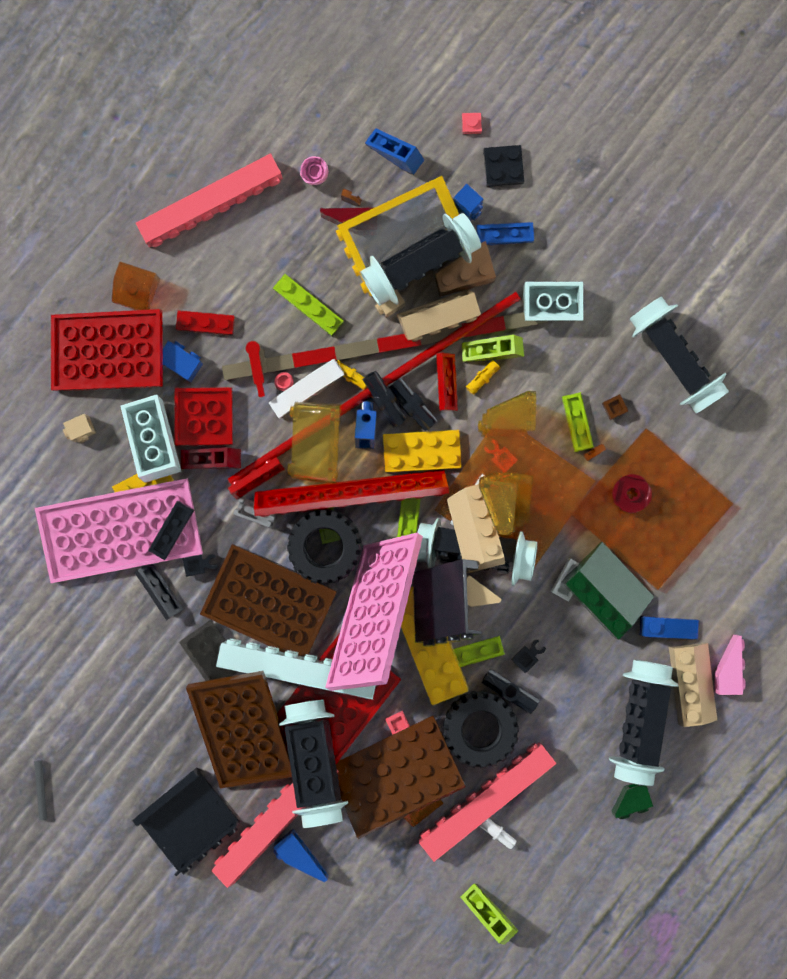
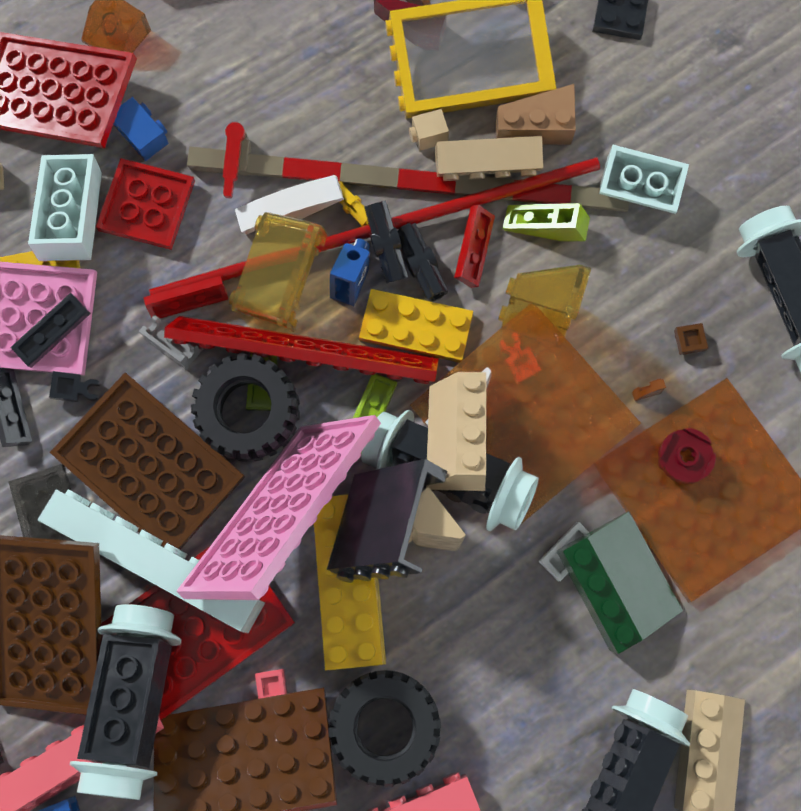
camera: 15 degrees right, 10 degrees down
red plate [176,310,235,335] -> none
dark red slope [181,447,241,469] -> none
lime plate [273,274,344,336] -> none
coral plate [274,372,294,391] -> none
brick [360,213,481,306] -> none
blue brick [453,183,484,221] -> none
lime tile [453,636,505,667] -> none
yellow pin [465,360,501,395] -> none
blue plate [476,222,534,245] -> none
clear yellow windscreen [479,472,533,535] -> none
black piece [481,669,540,714] -> none
black plate [511,639,546,673] -> none
lime tile [562,392,594,452] -> none
blue slope [639,616,699,639] -> none
bright pink slope [714,635,746,695] -> none

